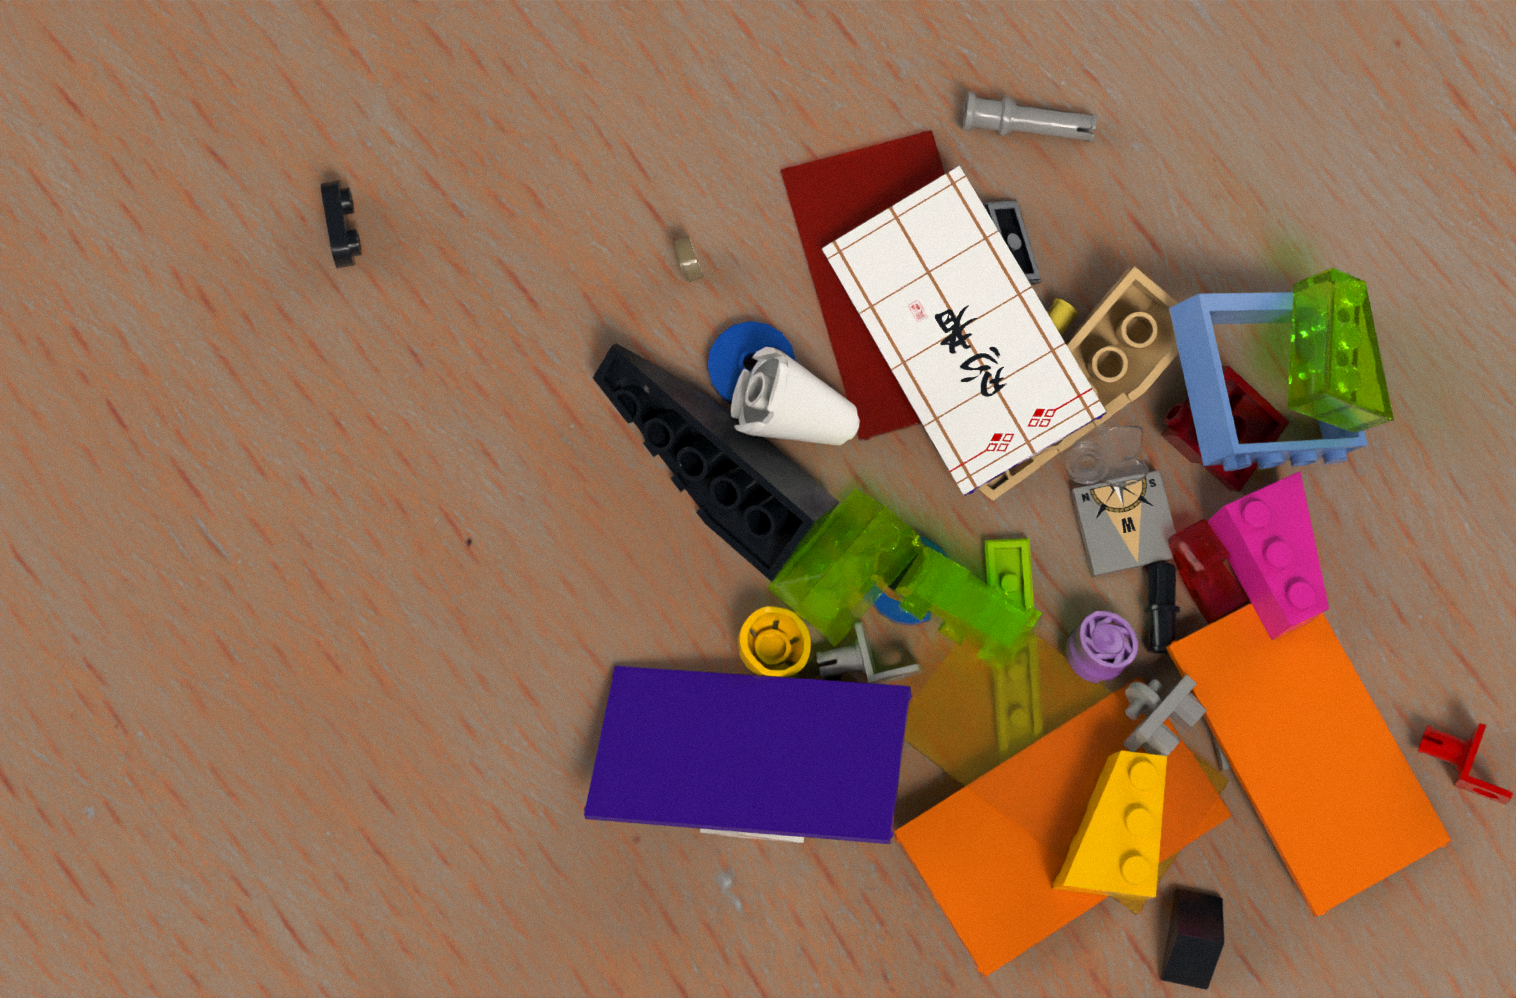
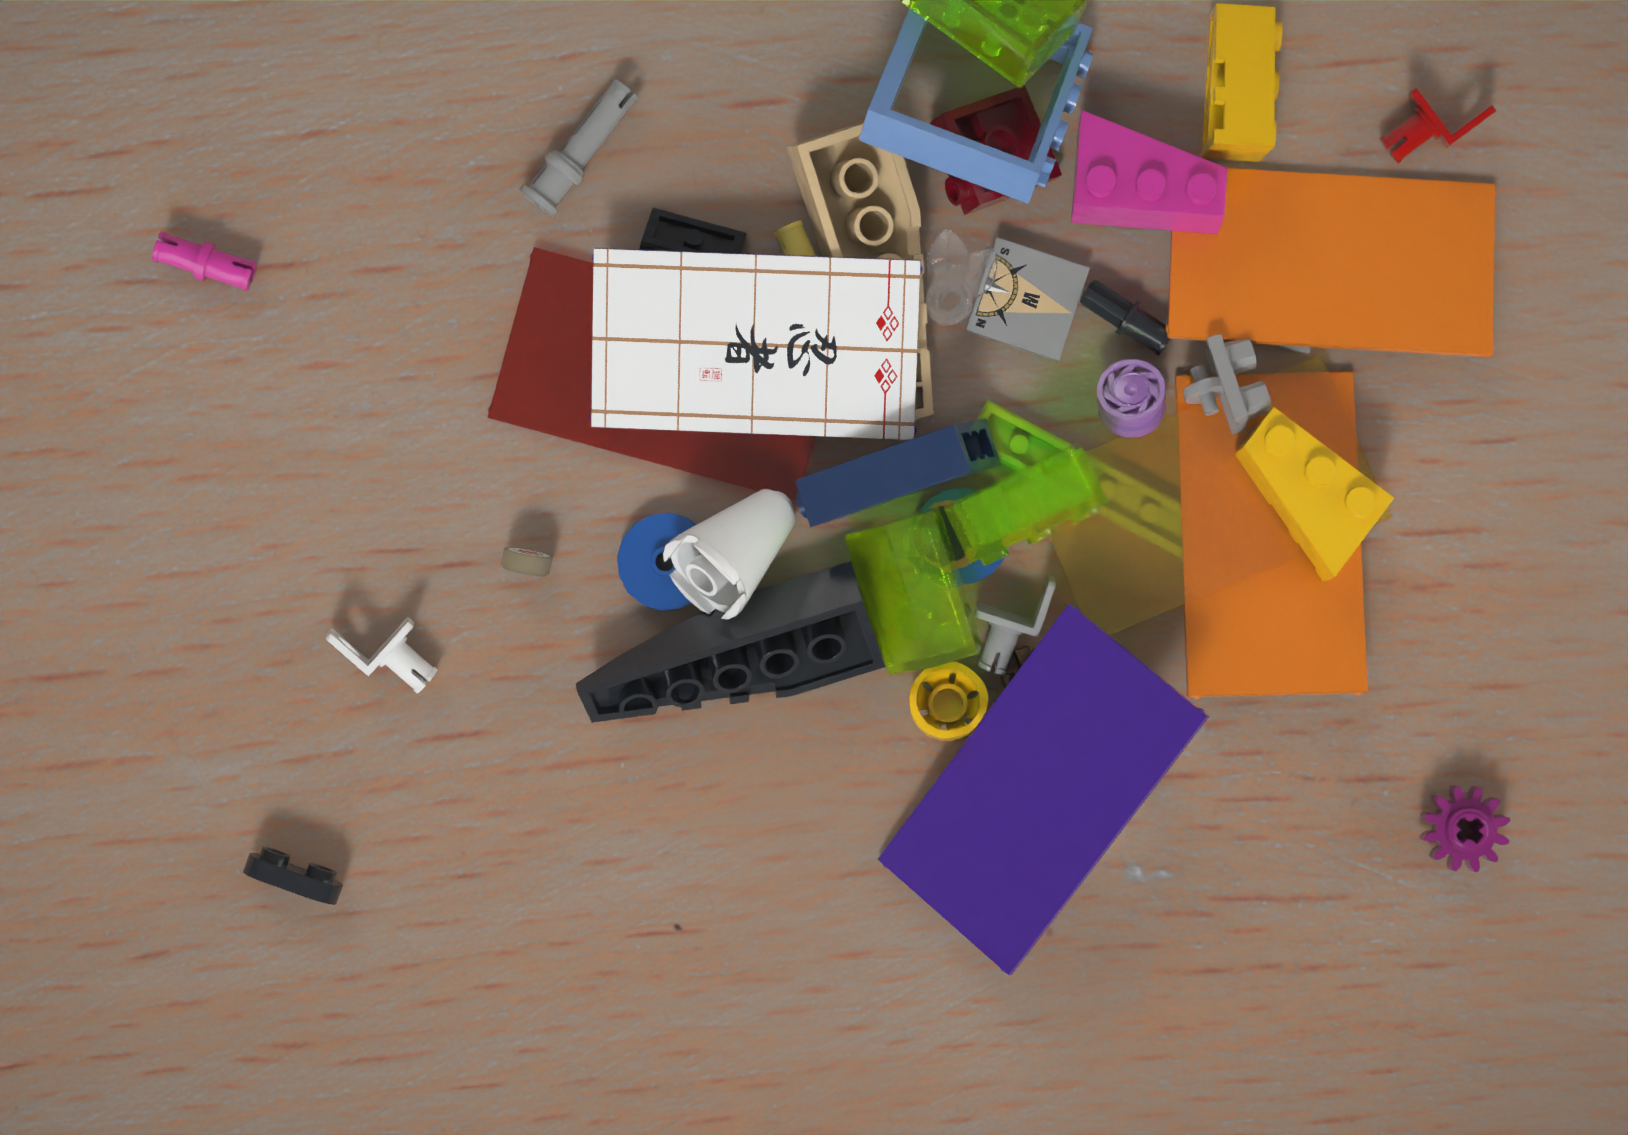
camera: 50 degrees left, 10 degrees up
black slope [1160,888,1224,990] -> none
clear red slope [1168,518,1249,624] -> none
none -> white bracket [326,617,438,694]
none -> dark blue slope [795,418,1001,527]
none -> yellow wedge [1201,3,1283,162]

